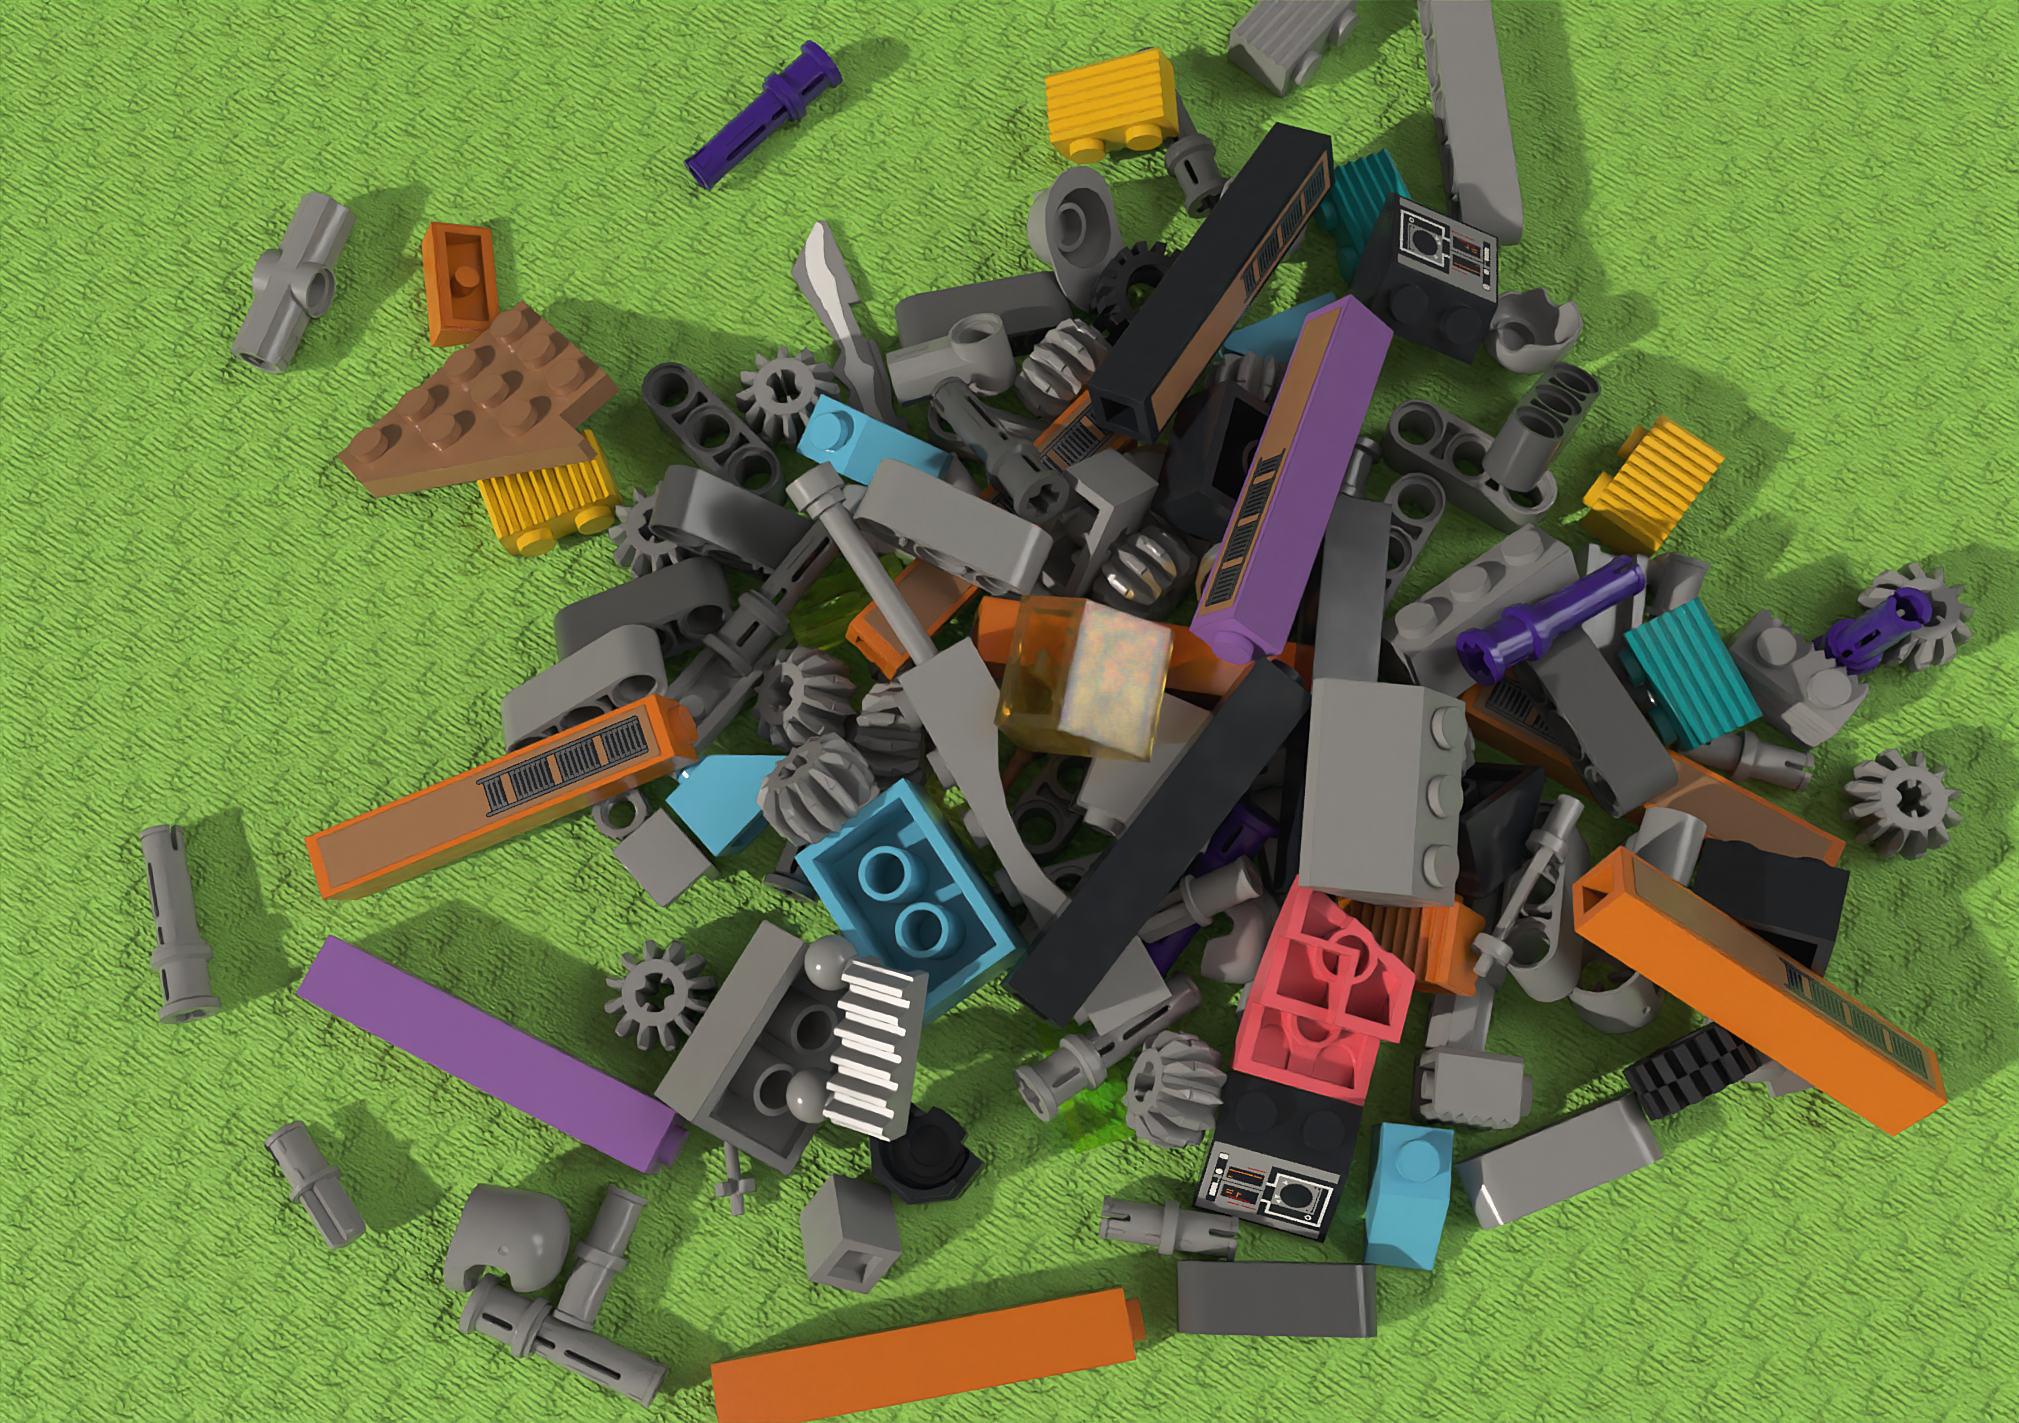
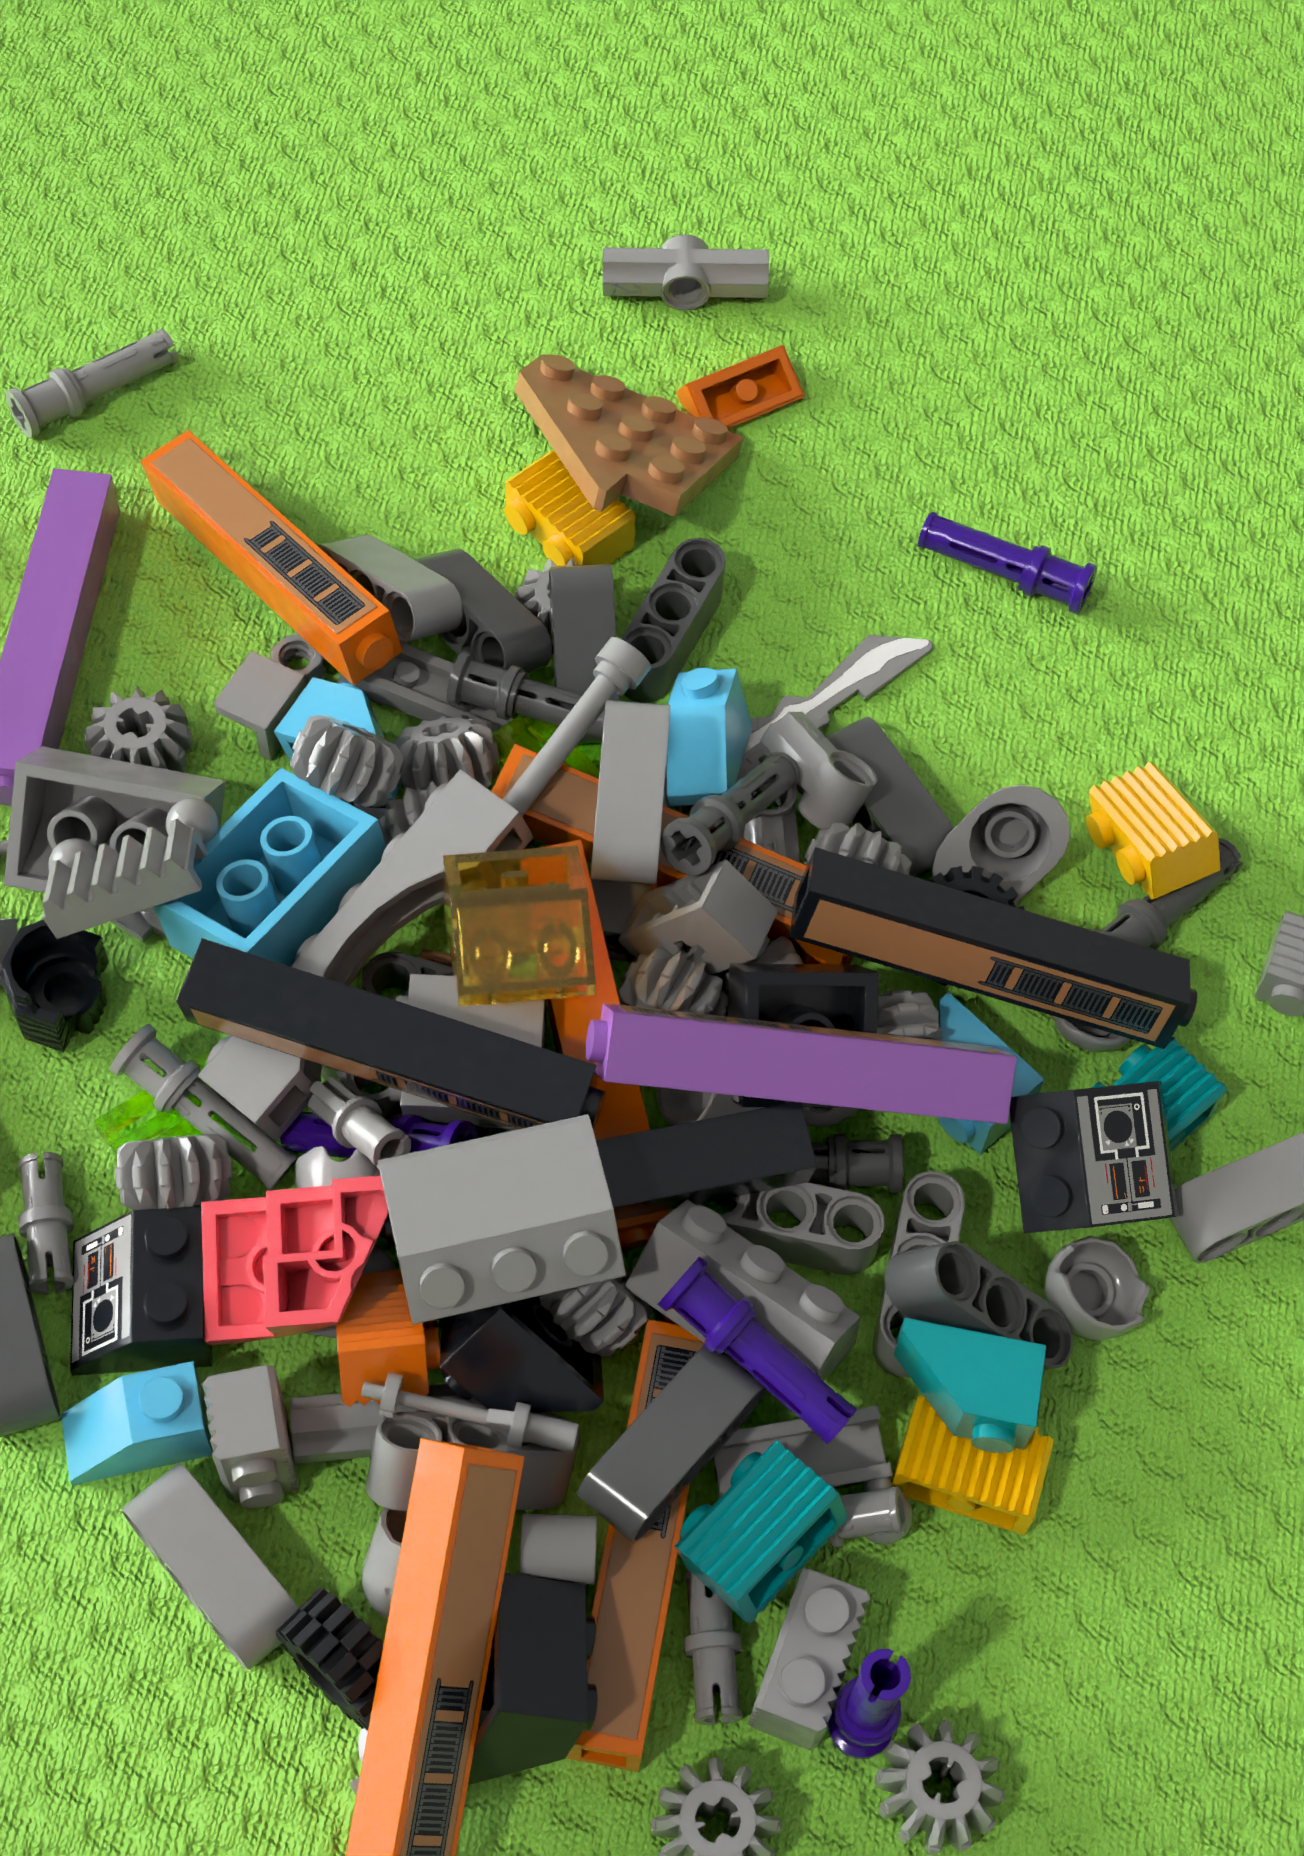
camera: 60 degrees right, 15 degrees down
light grey gear [735,344,841,453] -> none
none -> teal slope [894,1317,1046,1453]

